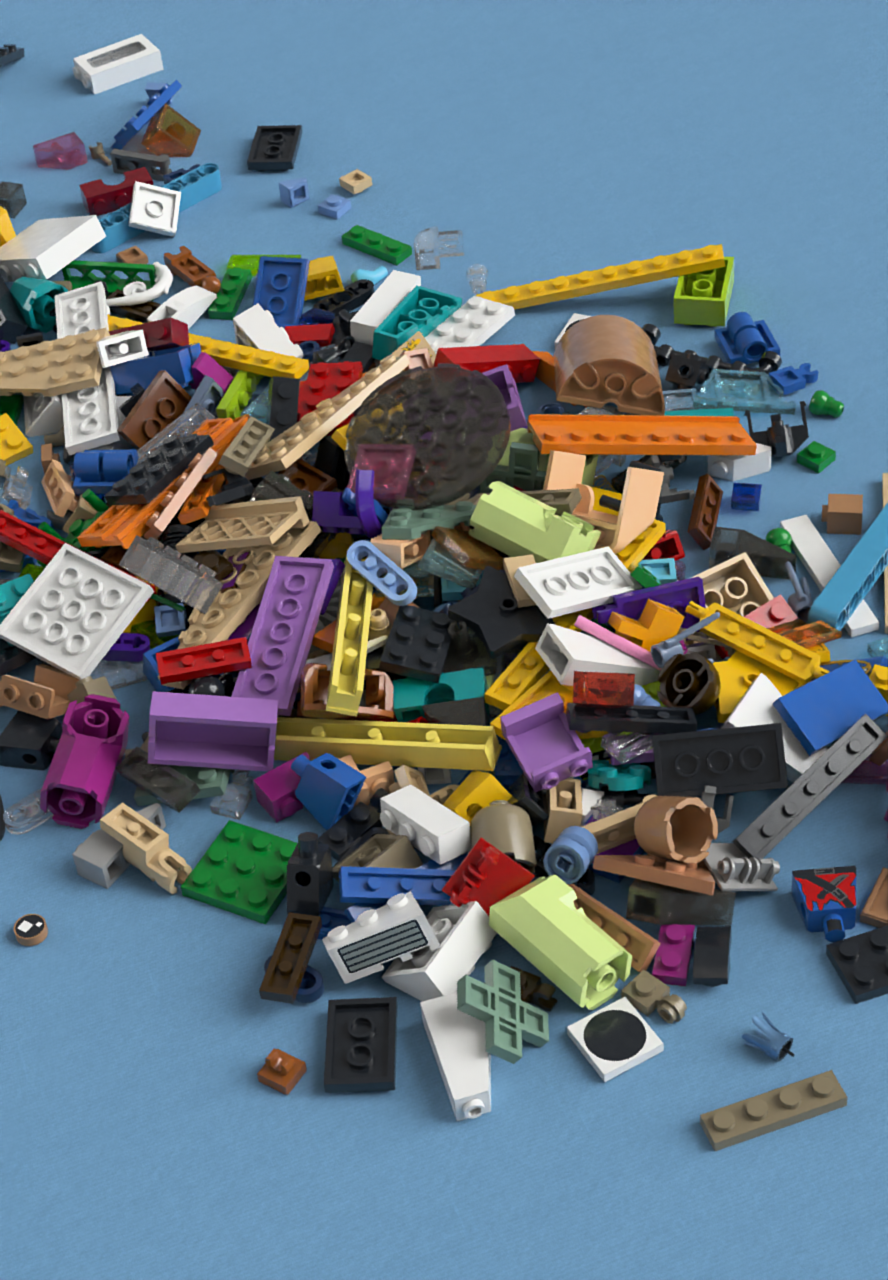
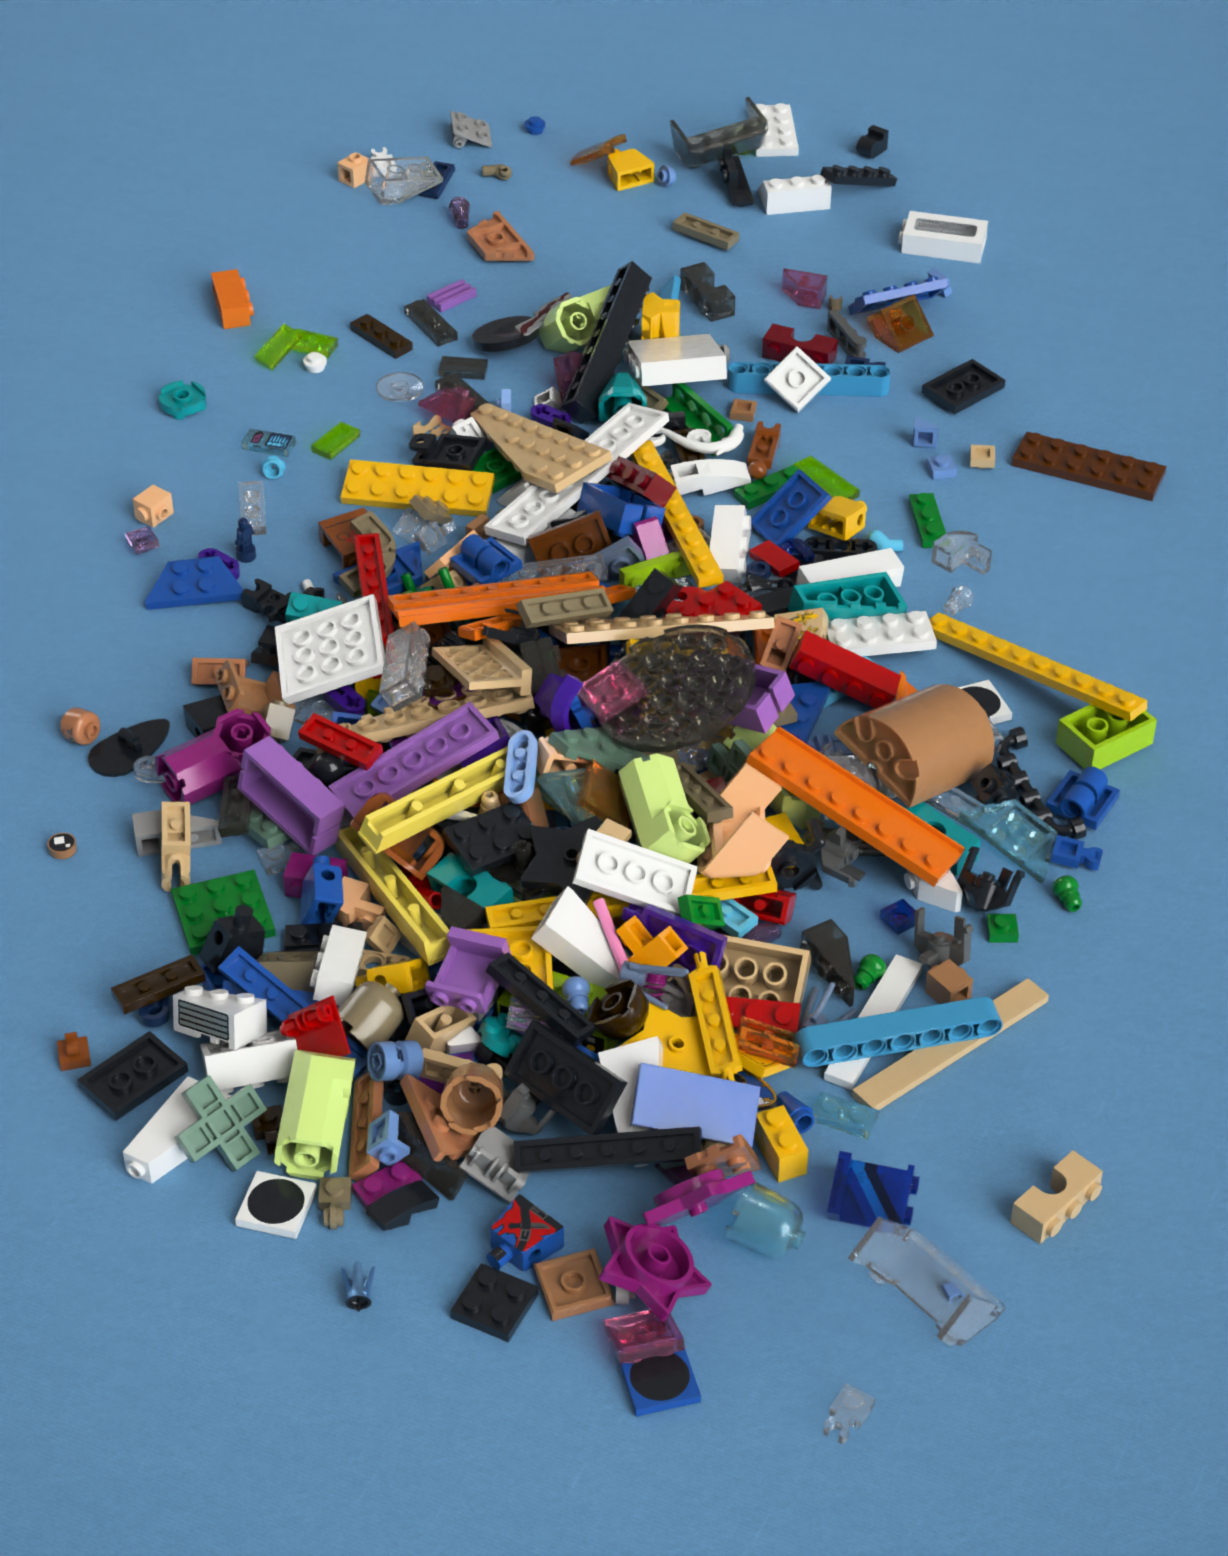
camera: 40 degrees right, 0 degrees up
white slope [96,330,149,368] -> none
black plate [104,434,214,506] -> none
plate [143,447,218,543] -> none
clear red torso [573,671,635,706] -> none
clear plate [590,799,622,820] -> none
reddish brown tile [687,474,723,550] -> none
dark tan plate [700,1070,848,1151] -> none
none -> medium blue bracket [367,1110,410,1166]
none -> dark grey piece [914,907,974,968]
none -> reddish brown plate [1011,432,1167,501]

